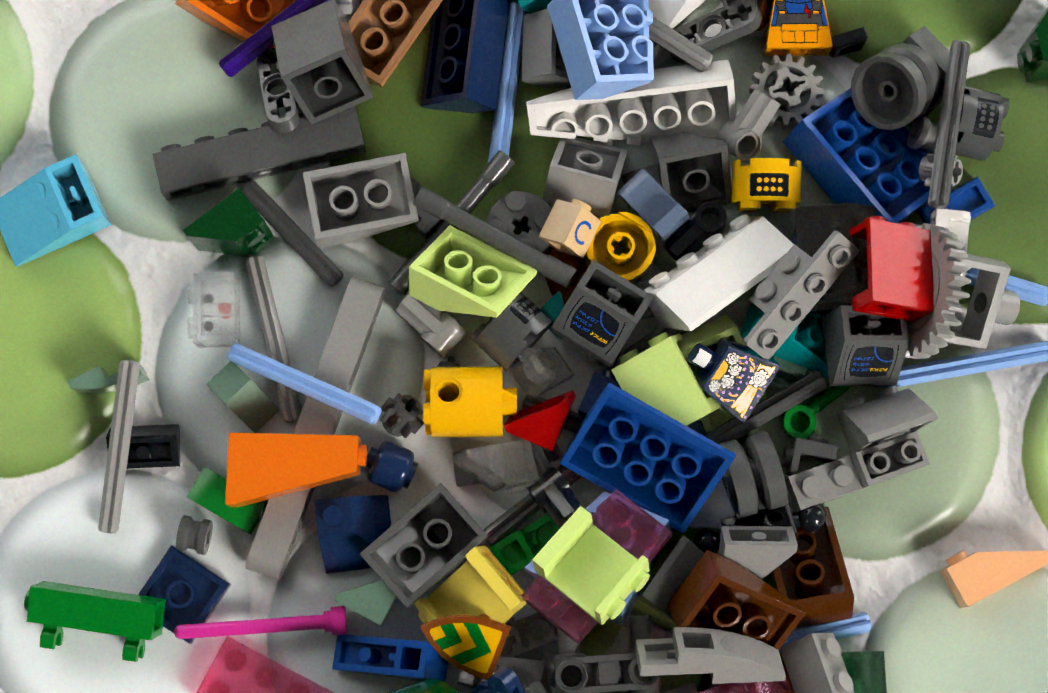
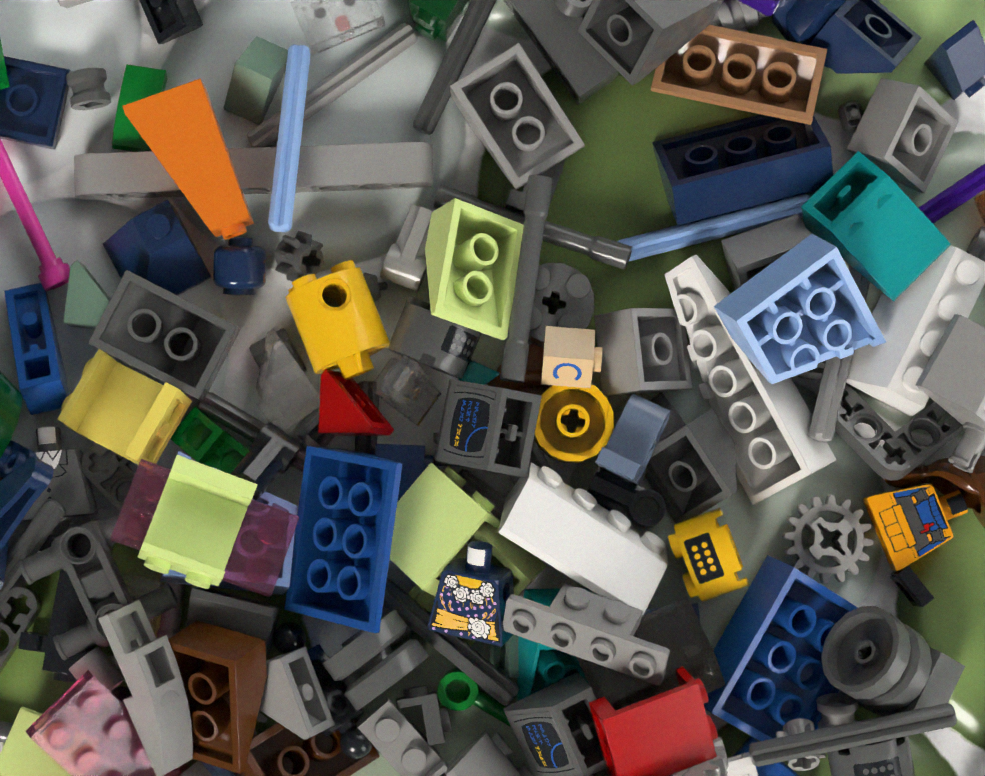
camera: 65 degrees right, 5 degrees up
shield [420,614,511,680] -> none
light grey piece [718,88,781,161] -> none

